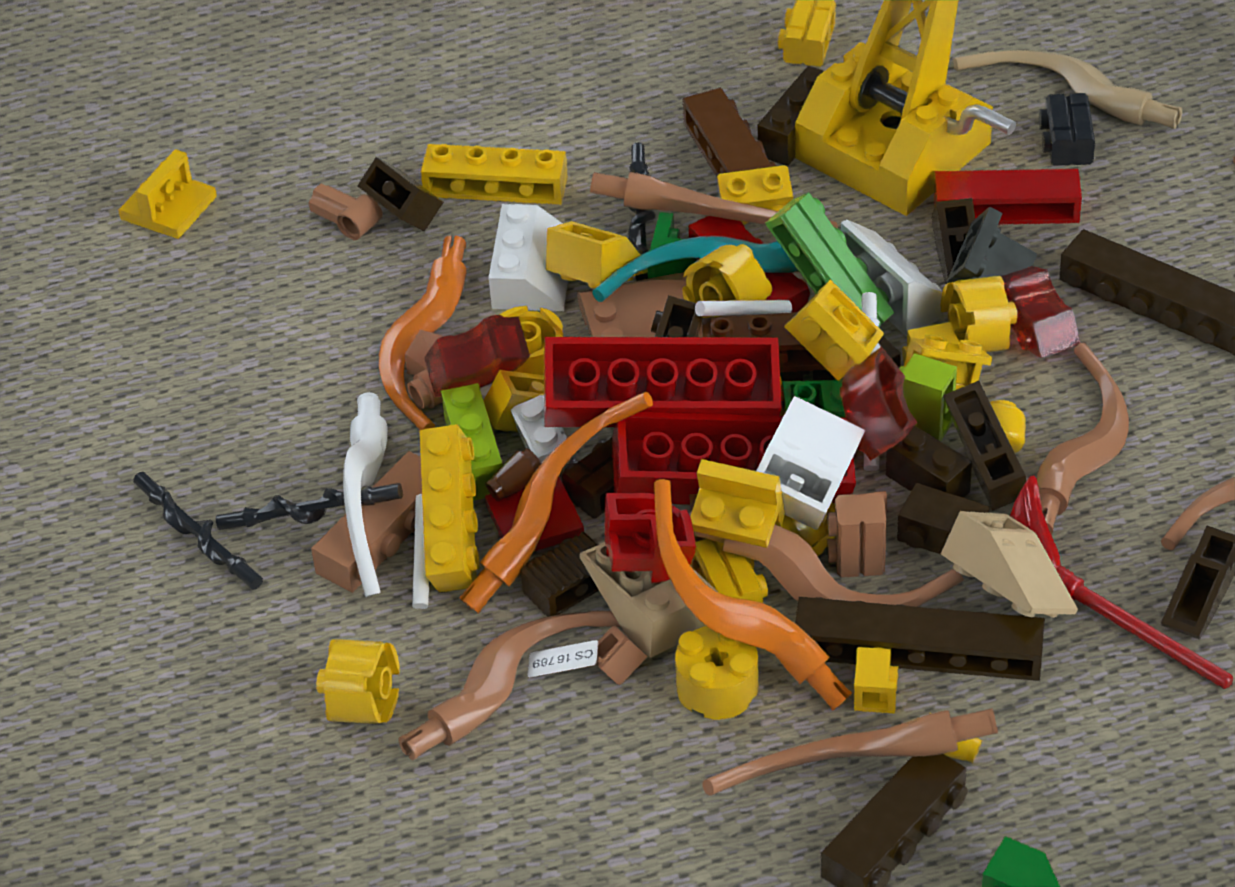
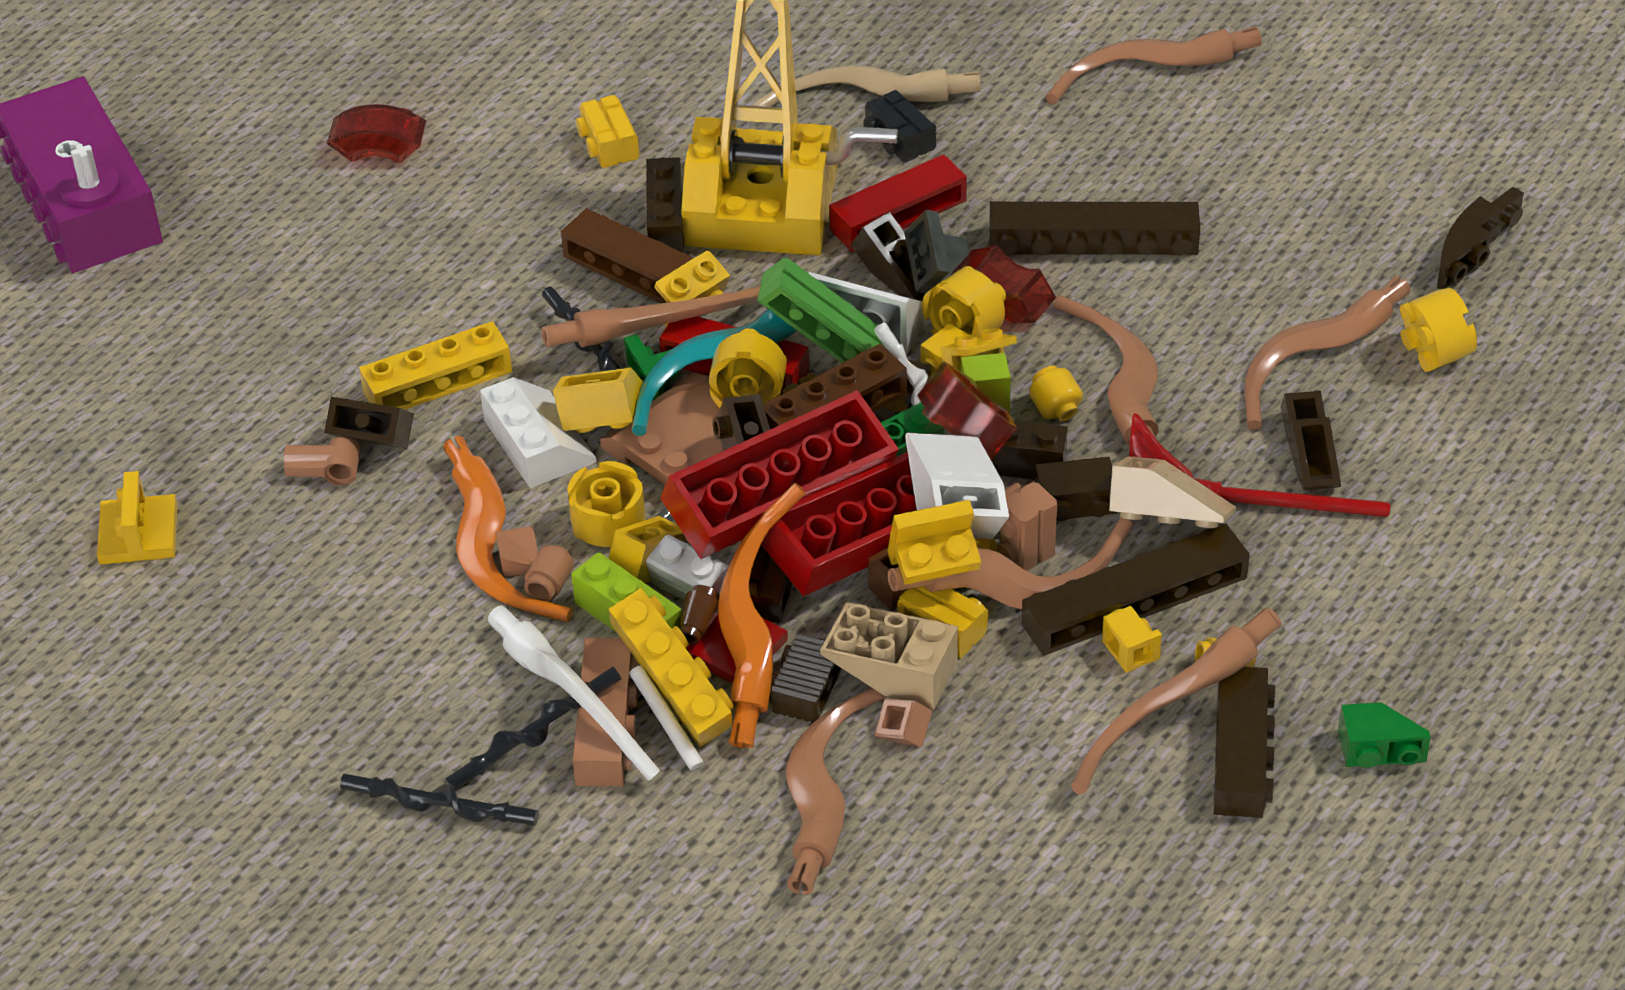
camera: 35 degrees left, 0 degrees up
yellow brick [316,639,400,724] -> none
clear red brick [424,315,530,397] -> none
white sticker [528,640,598,678] -> none
red brick [605,493,696,583] -> none
orange animal [654,479,852,711] -> none
yellow brick [675,626,759,720] -> none
white bar [695,300,792,316] -> none
yellow bracket [784,279,884,381] -> none
dark brown slope [943,381,1026,511] -> none

